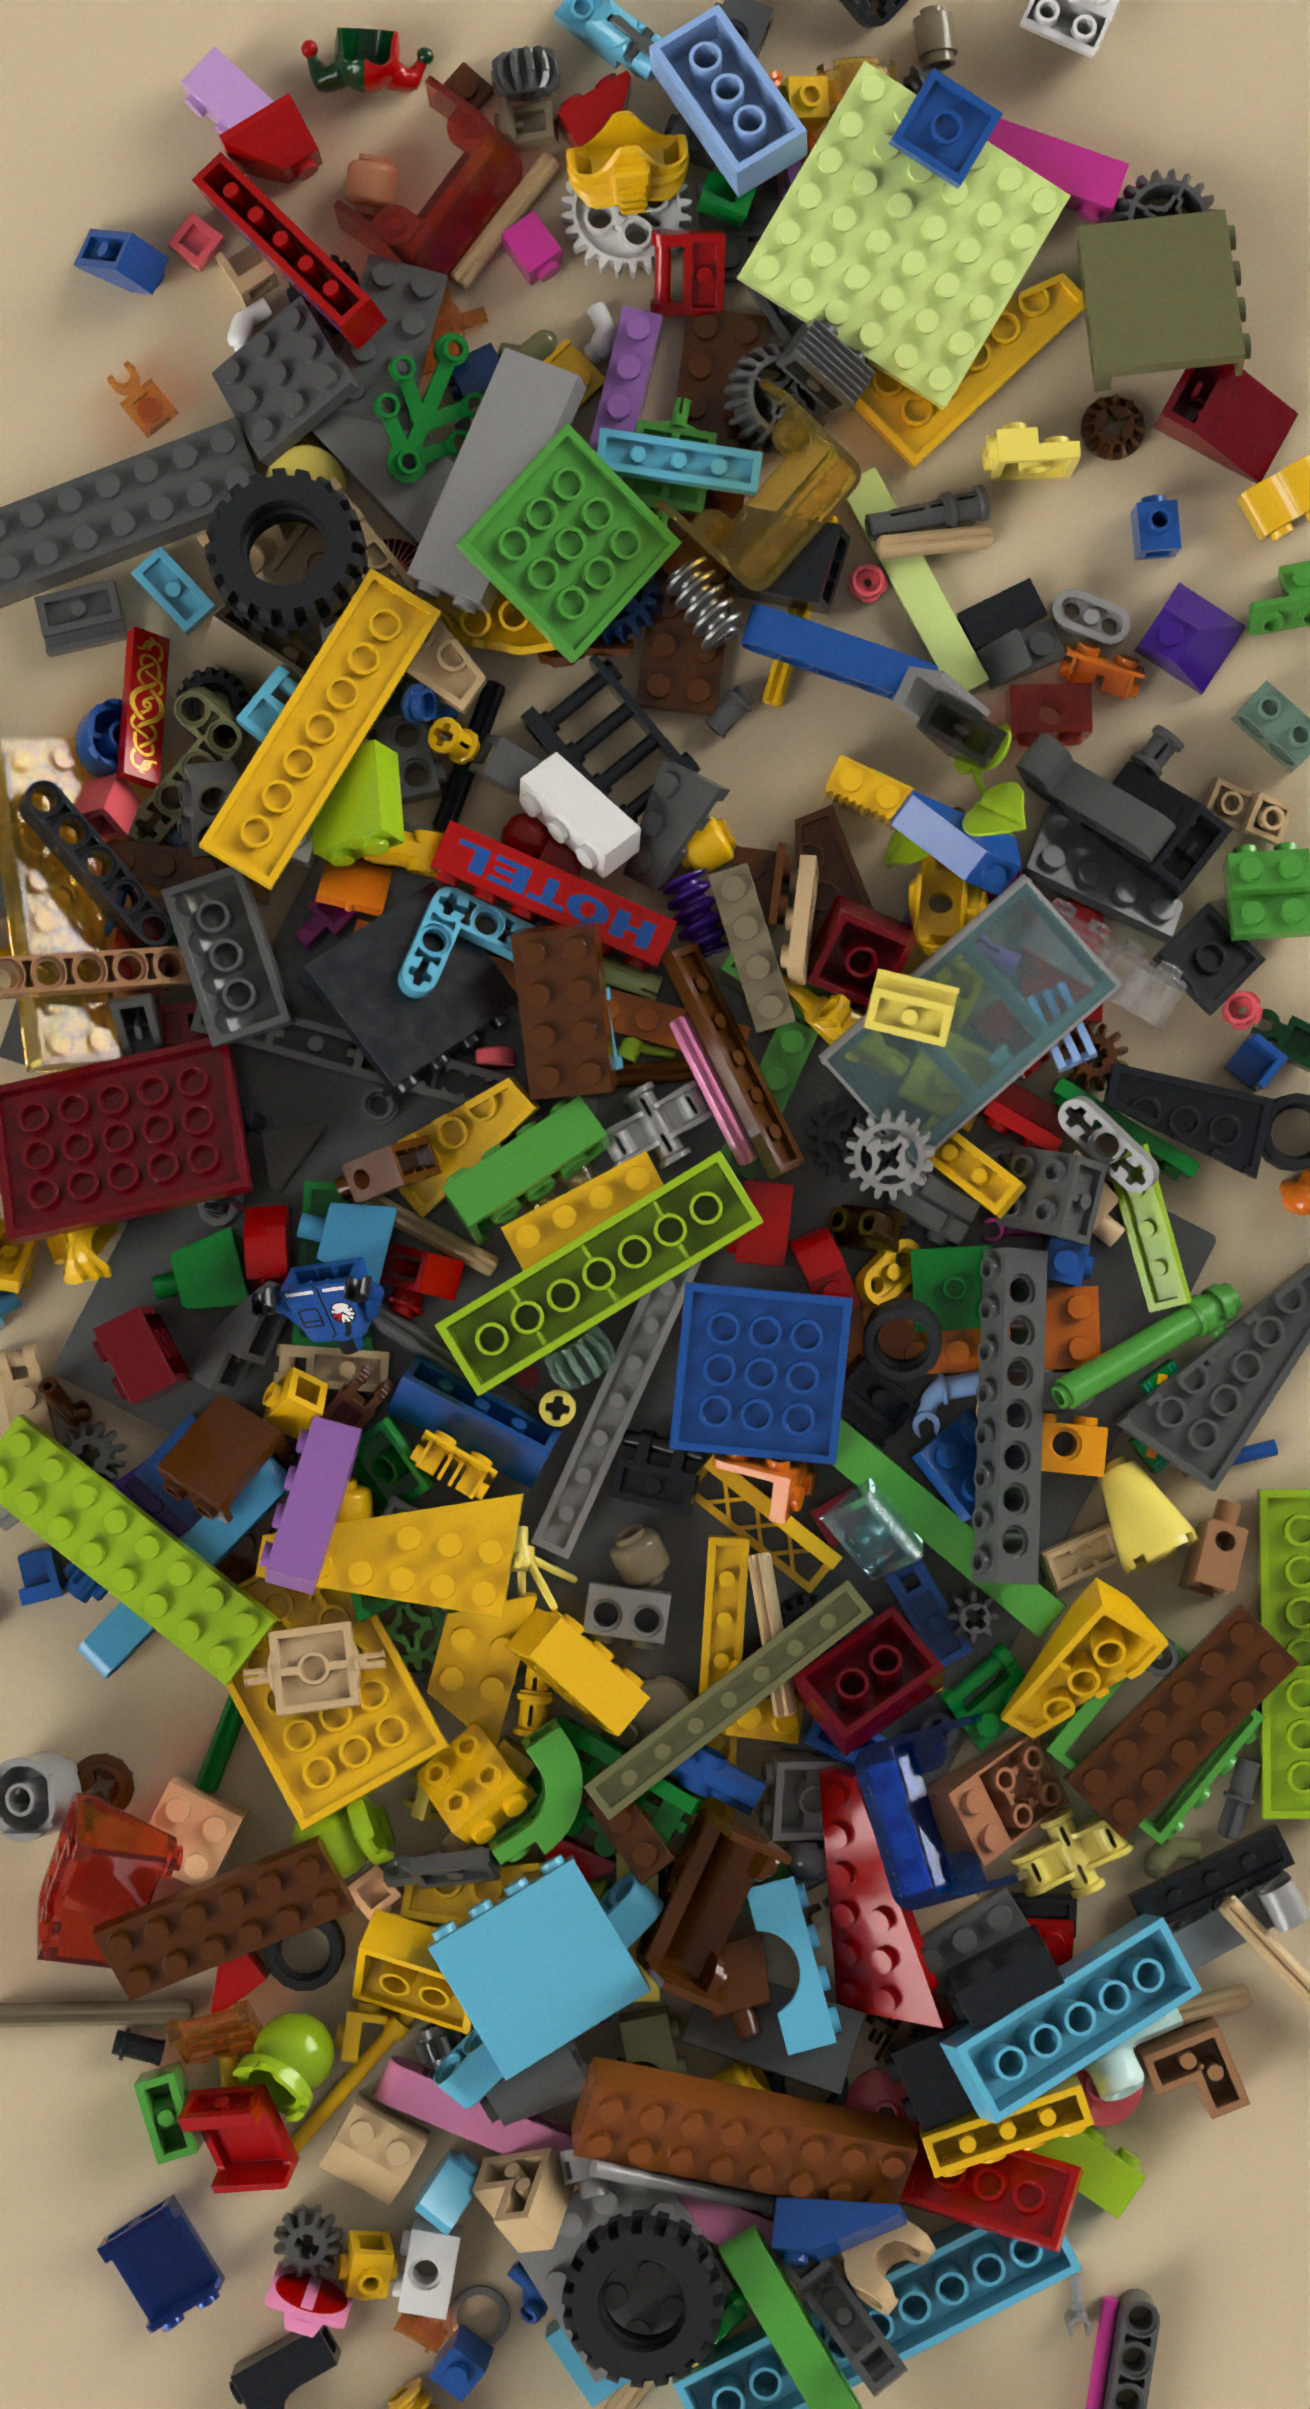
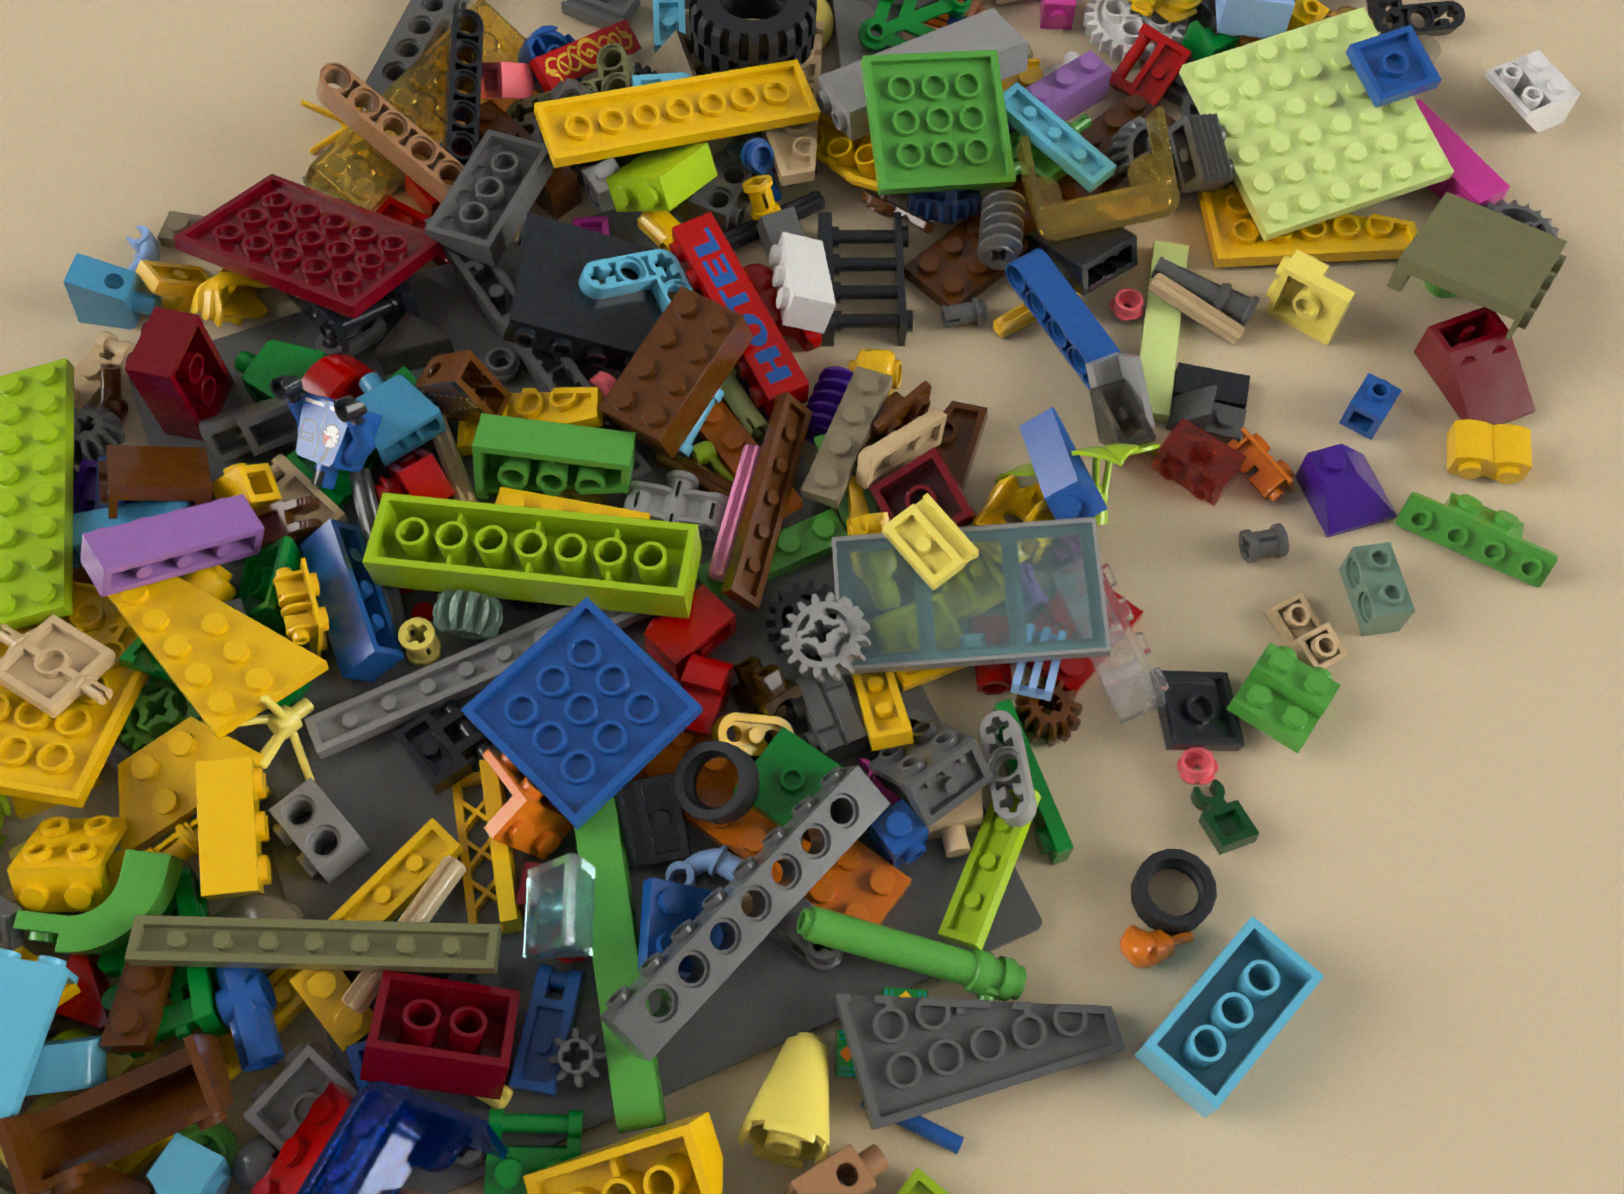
camera: 40 degrees right, 25 degrees down
dark grey slope [109,993,166,1057] -> none
orange piece [315,859,393,916] -> none
dark tan head [610,1524,670,1588] -> none
dark grey wing [623,760,730,890] -> none
yellow brick [823,754,914,830] -> none
red bracket [982,1082,1064,1151] -> none
dark grey beam [1016,732,1176,862] -> none
dark grey wing [1021,803,1184,944] -> none
tan plate [1039,1521,1120,1592] -> none
light orange brick [1041,1413,1108,1477] -> none
light grey plate [1051,589,1131,647] -> none
reddish brown gear [1080,394,1146,460] -> none
black slope [1080,761,1233,899] -> none
black wing [1103,1063,1274,1179] -> none
blue panel [1223,1032,1289,1093] -> none

